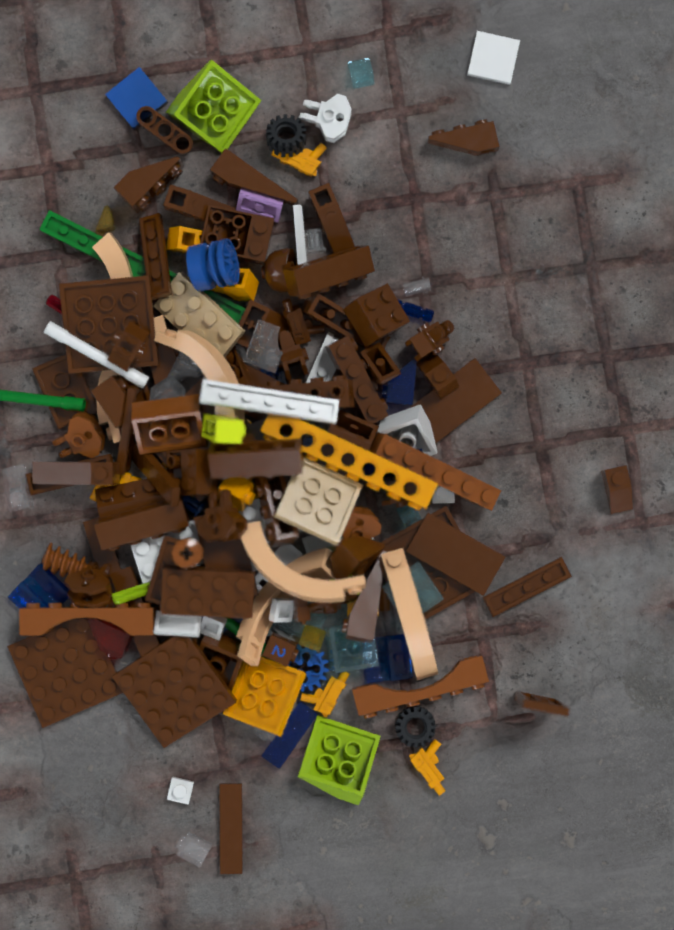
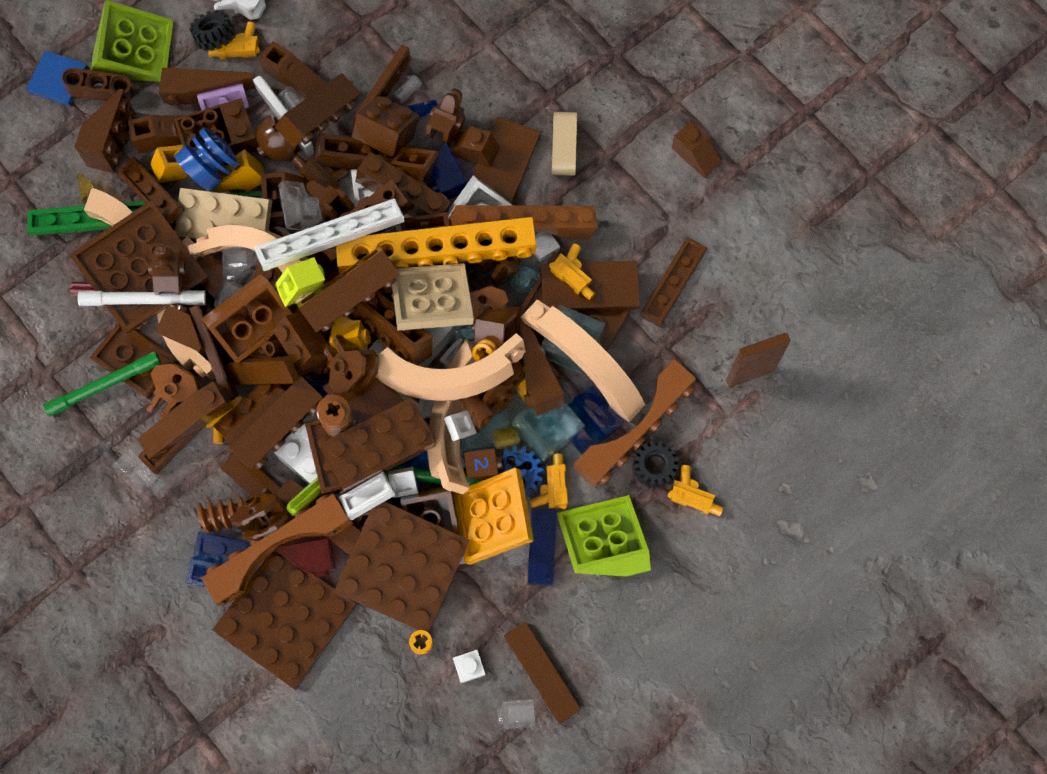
camera: 30 degrees left, 15 degrees down
none -> reddish brown tile [354,45,411,121]
none -> light orange bush [409,630,433,655]
none -> light orange bush [472,339,498,362]
none -> light orange piece [549,244,596,301]
none -> tan beam [552,112,577,176]

